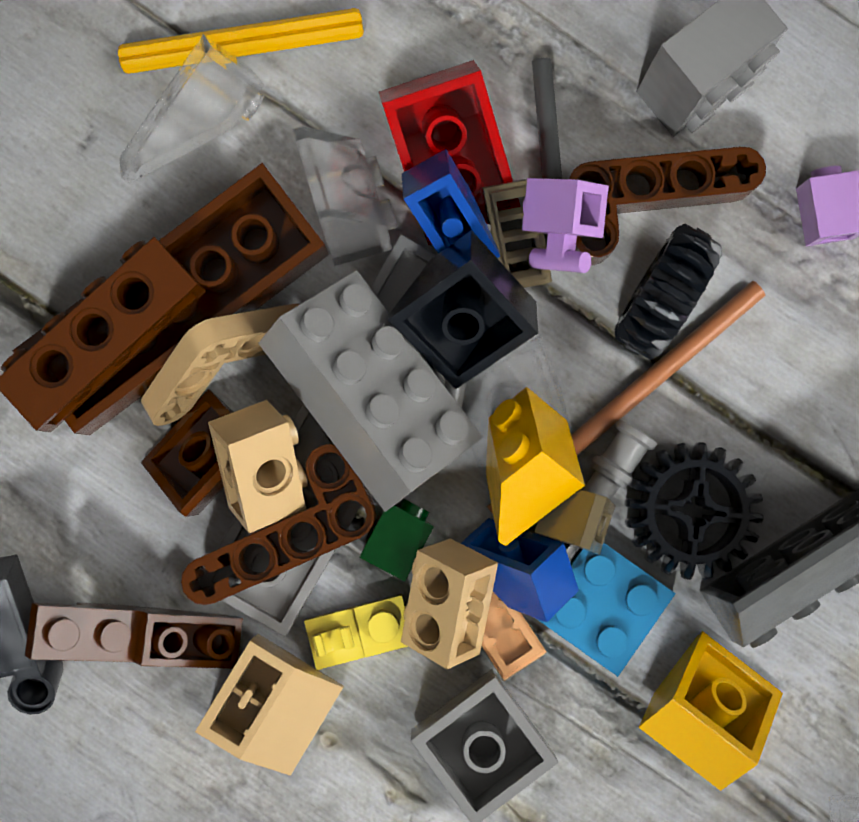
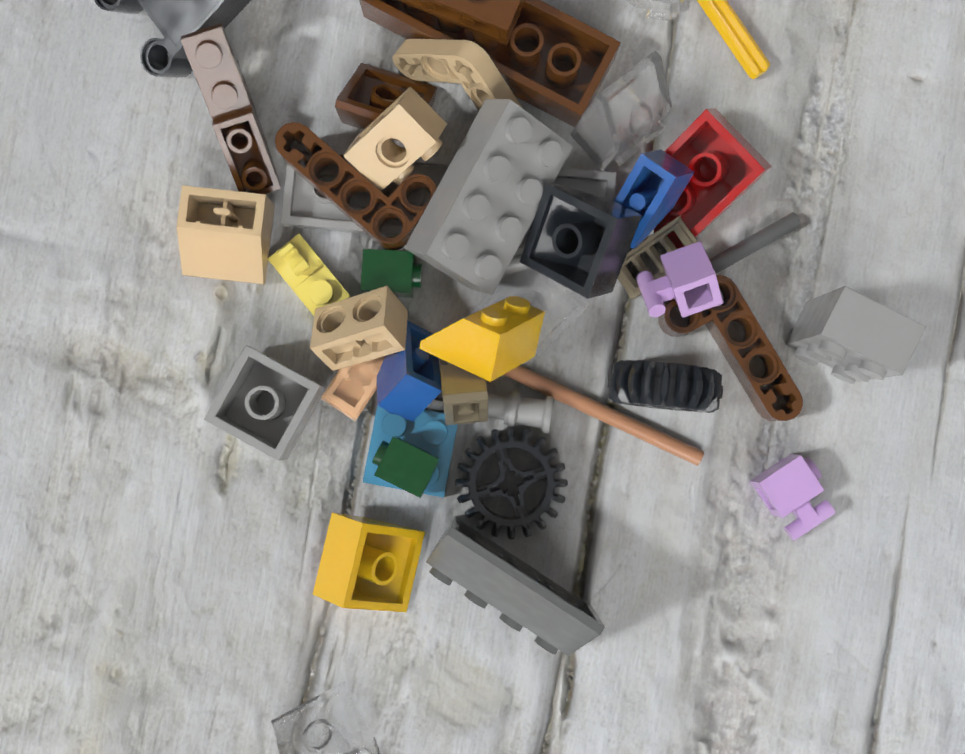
camera: 65 degrees right, 0 degrees up
none -> dark green brick [372,436,441,498]

